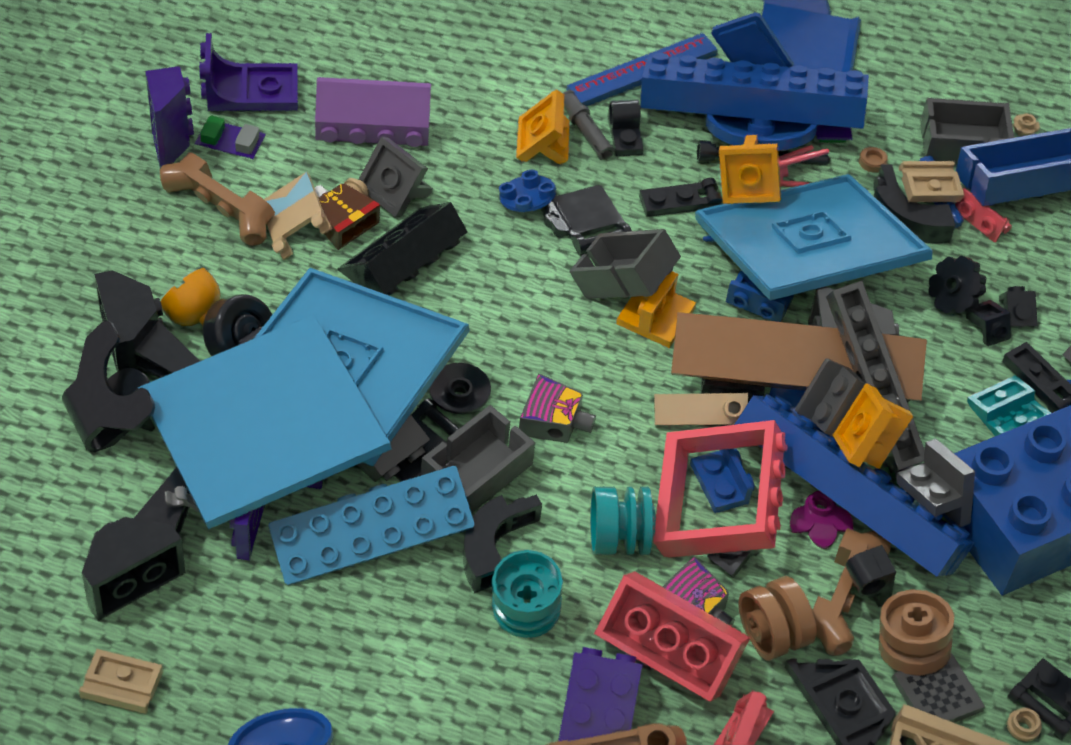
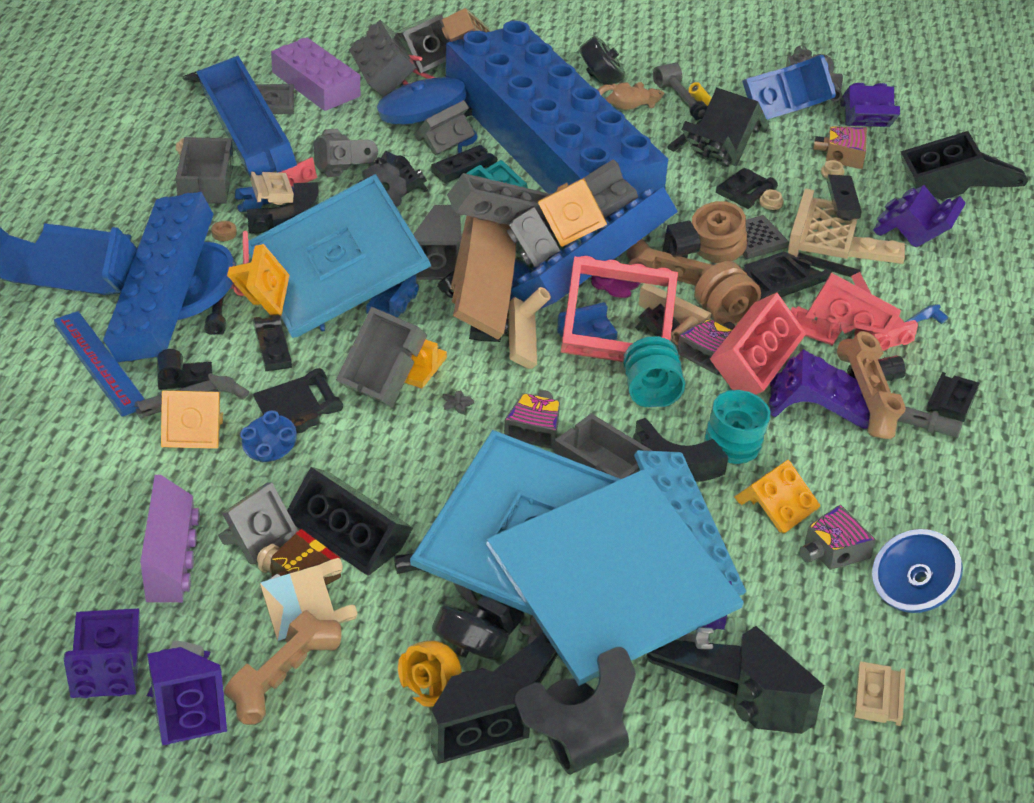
camera: 90 degrees left, 10 degrees down
none -> dark grey bar [208,373,249,400]
none -> dark grey piece [313,129,378,177]
none -> dark grey plant [442,390,474,414]
none -> tan piece [639,283,711,345]
none -> light orange bracket [734,459,820,534]
none -> dark grey torso [800,505,876,570]

